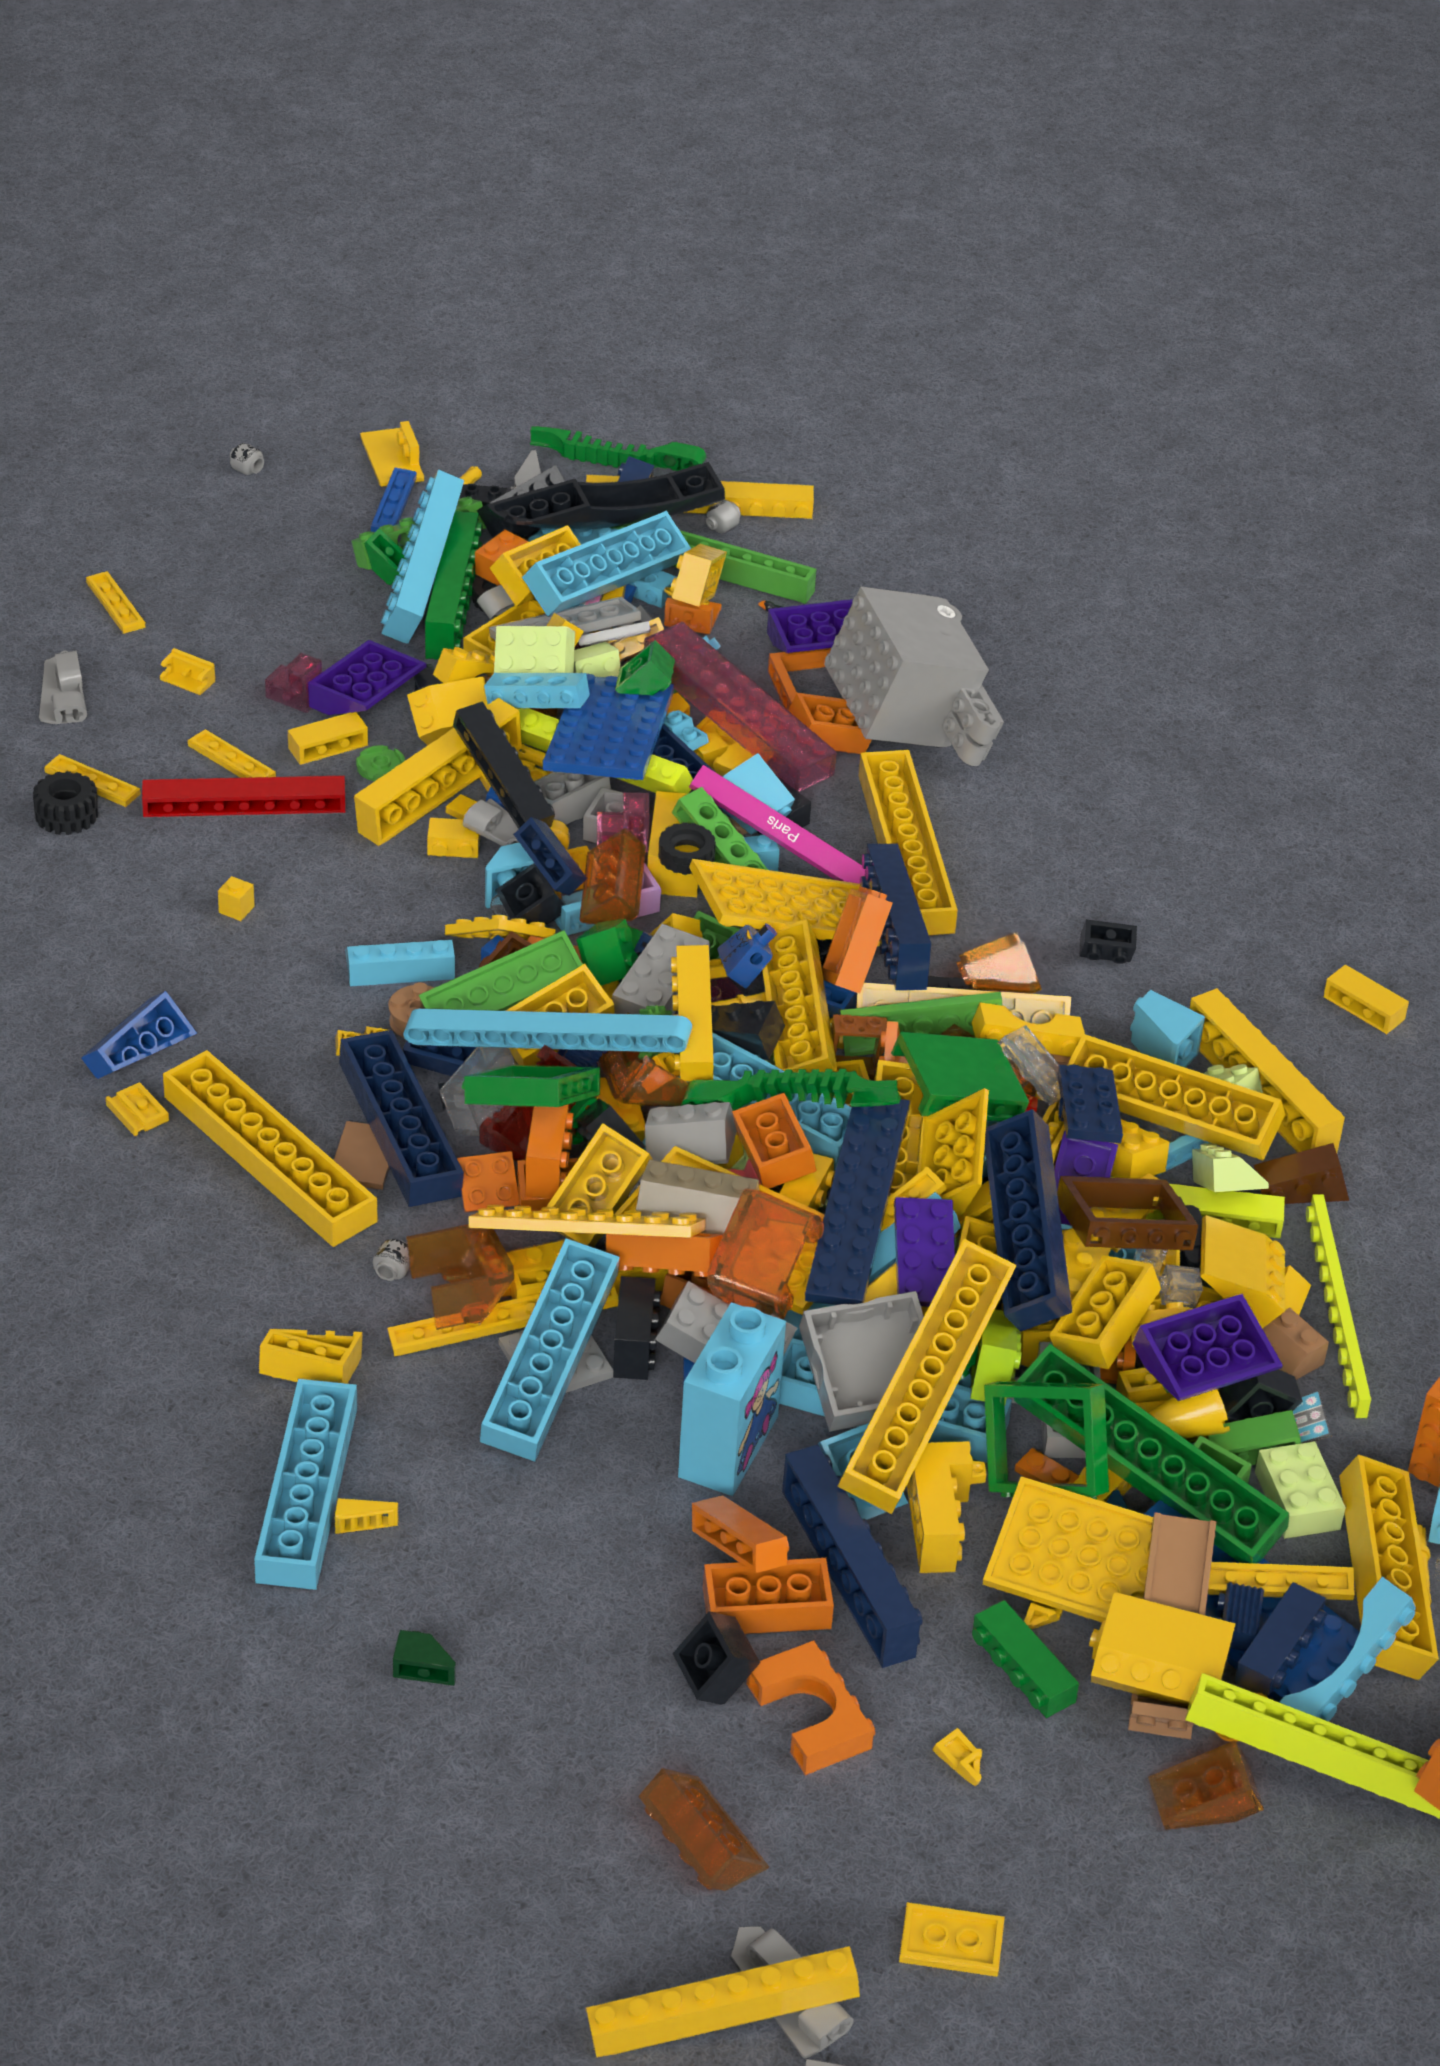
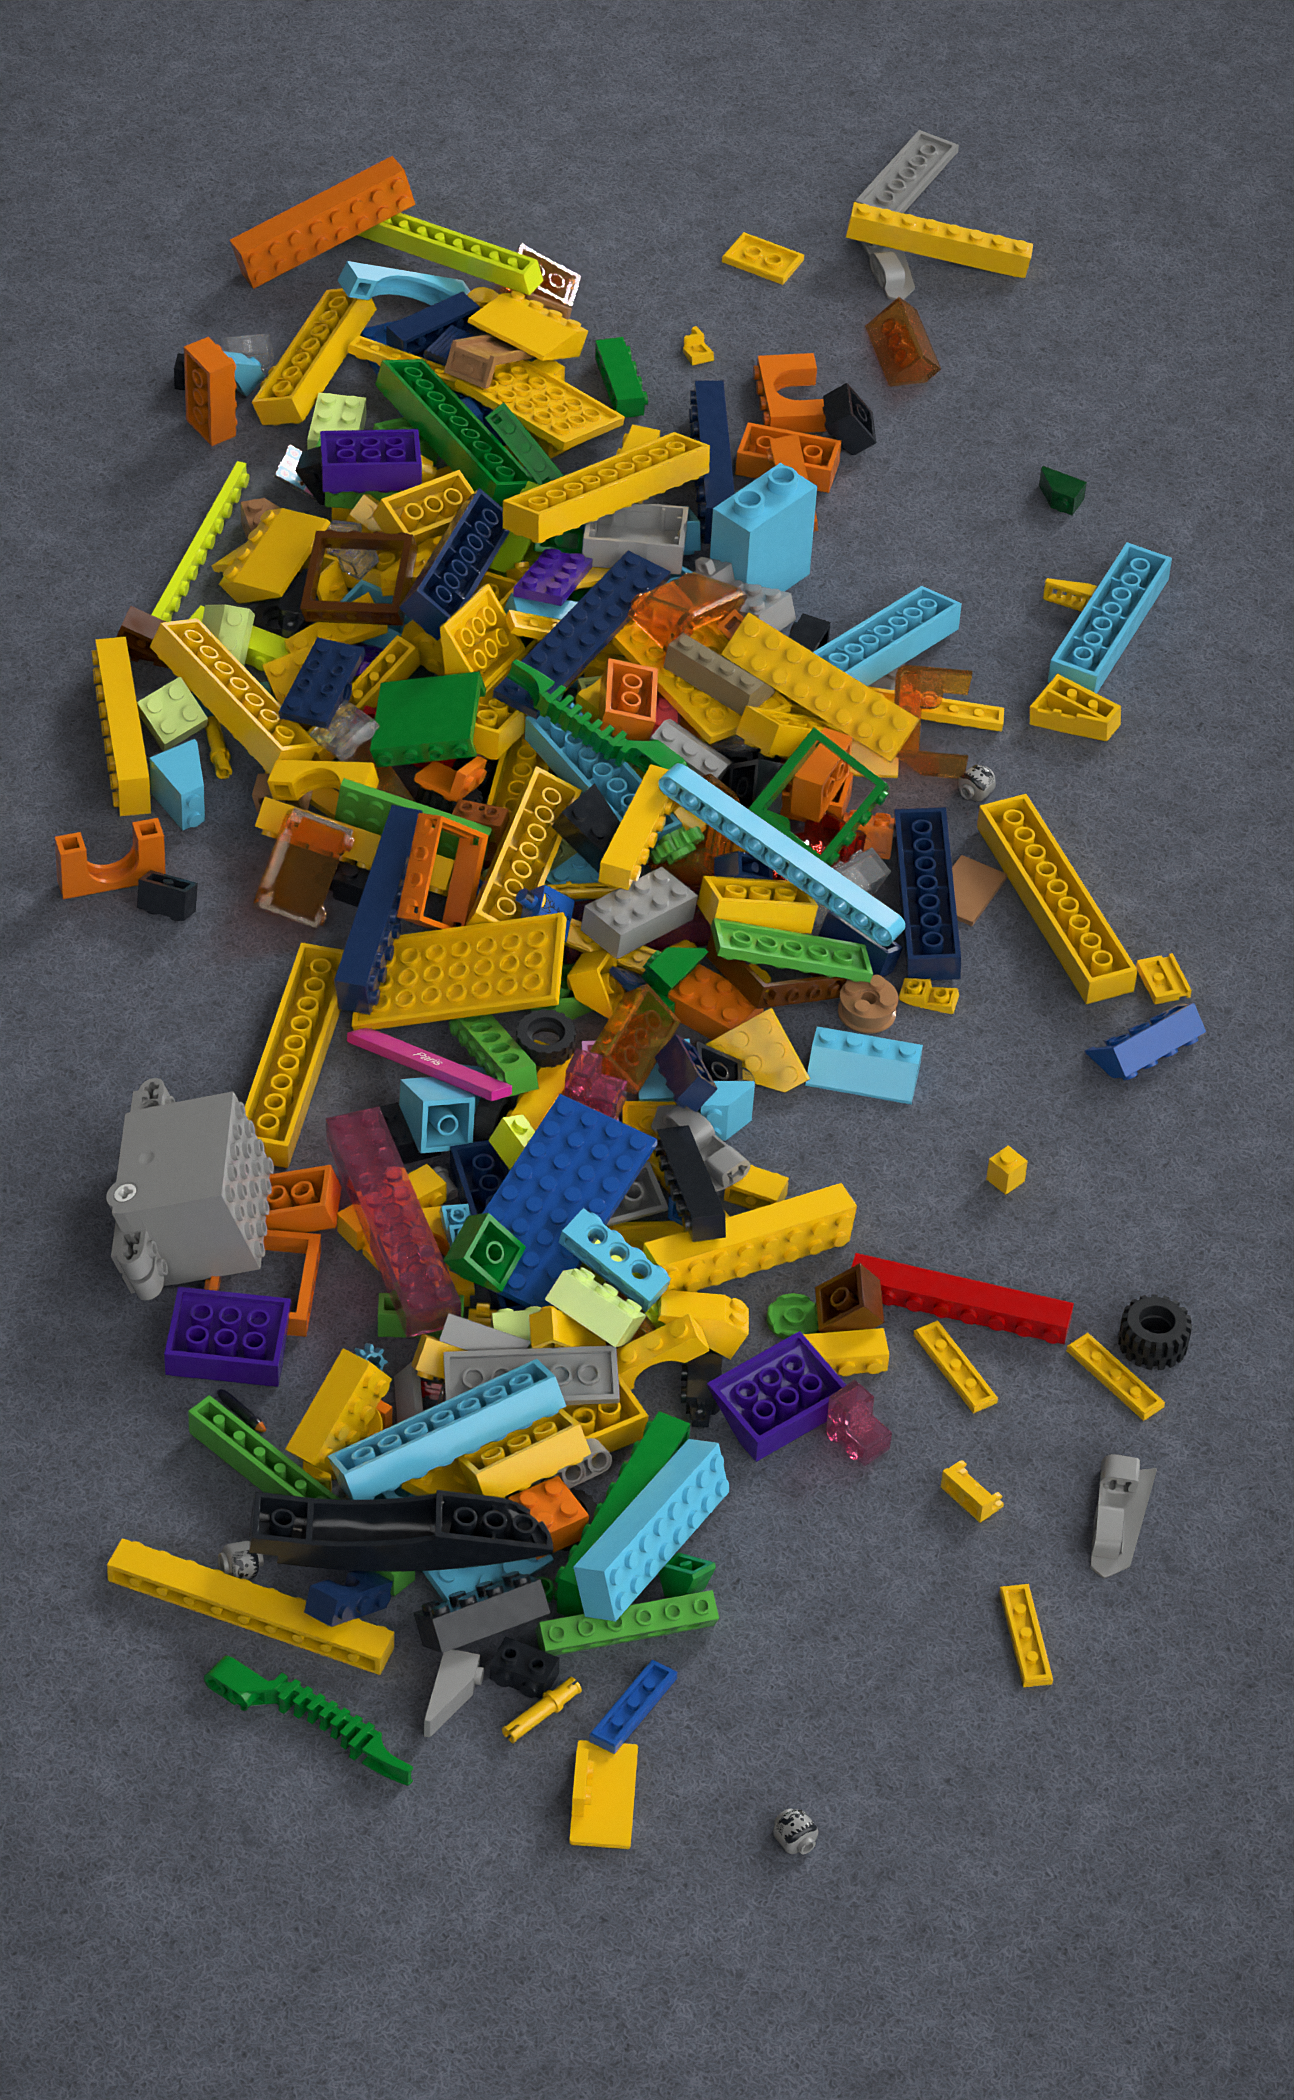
camera: 160 degrees left, 5 degrees up
none -> orange arch [55,818,166,899]
none -> reddish brown brick [815,1263,884,1333]

